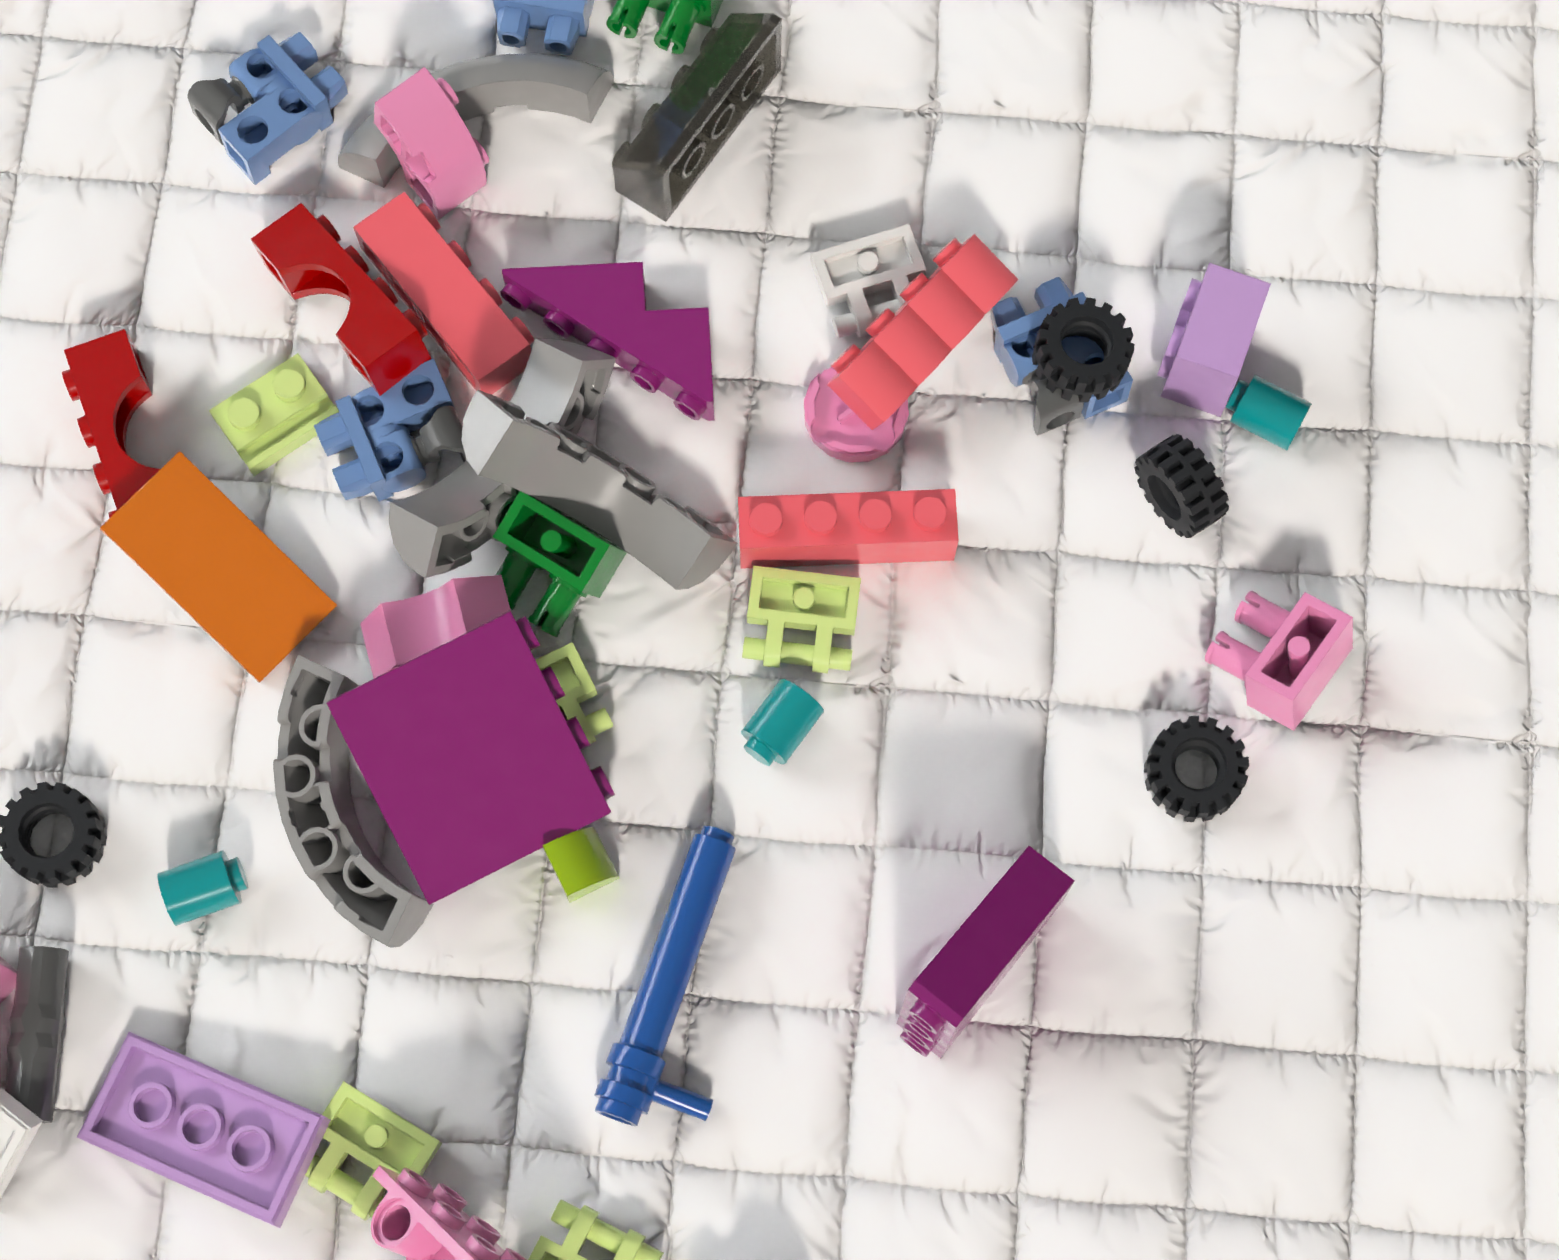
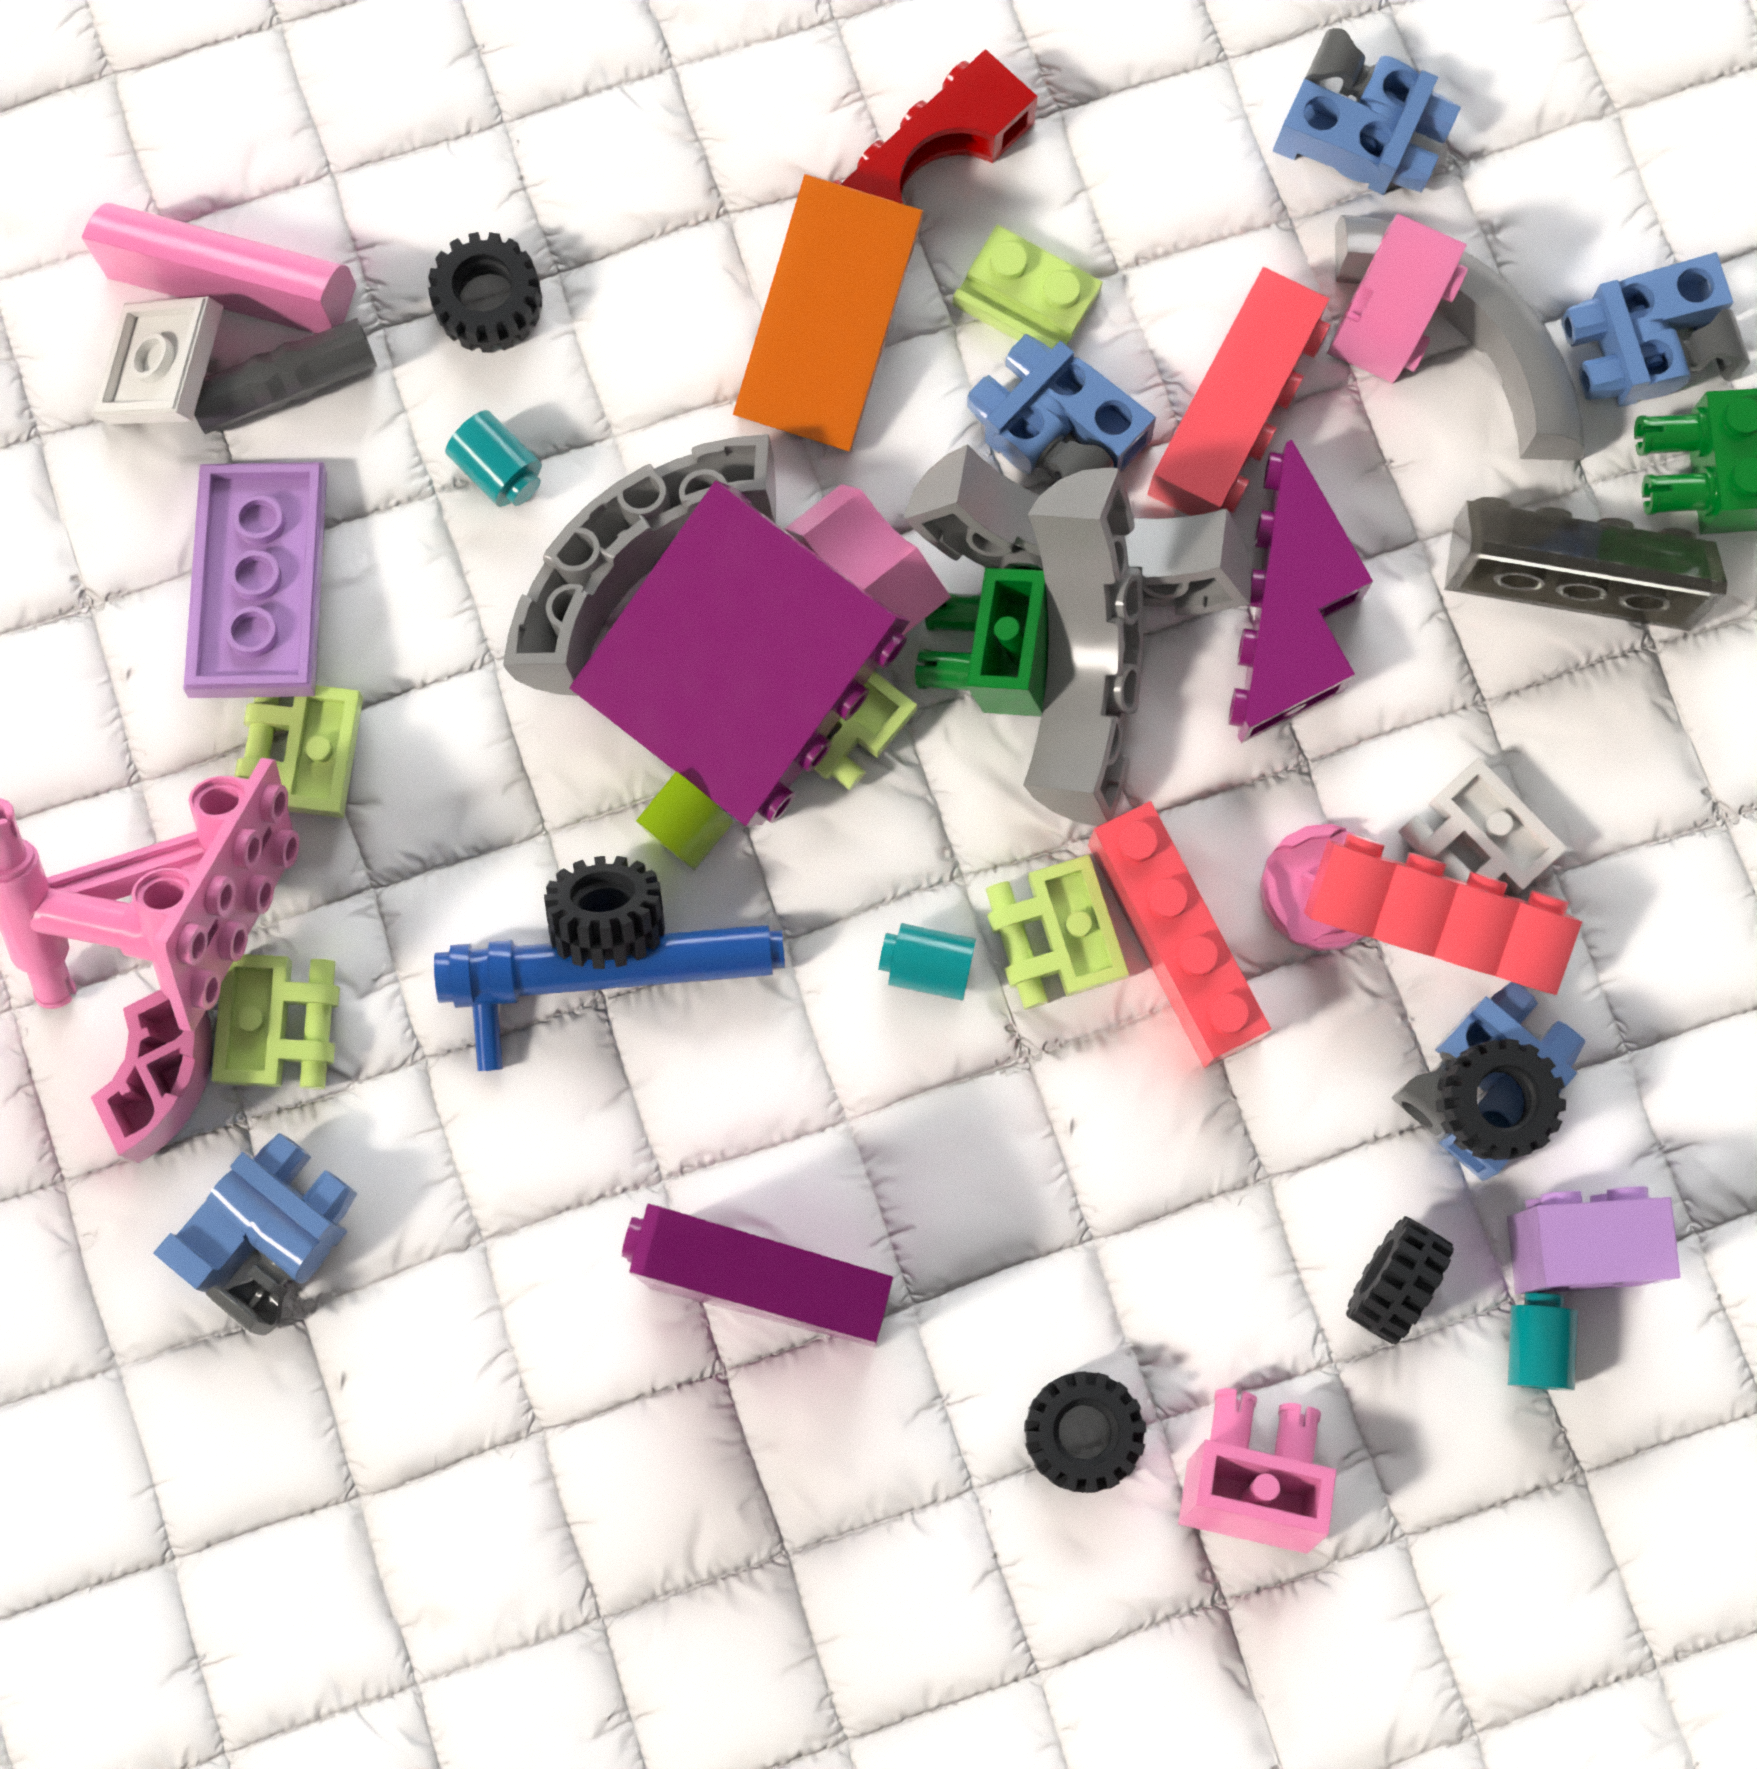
camera: 65 degrees right, 5 degrees up
red arch [250,203,431,396] -> none
none -> black tyre [544,856,665,969]

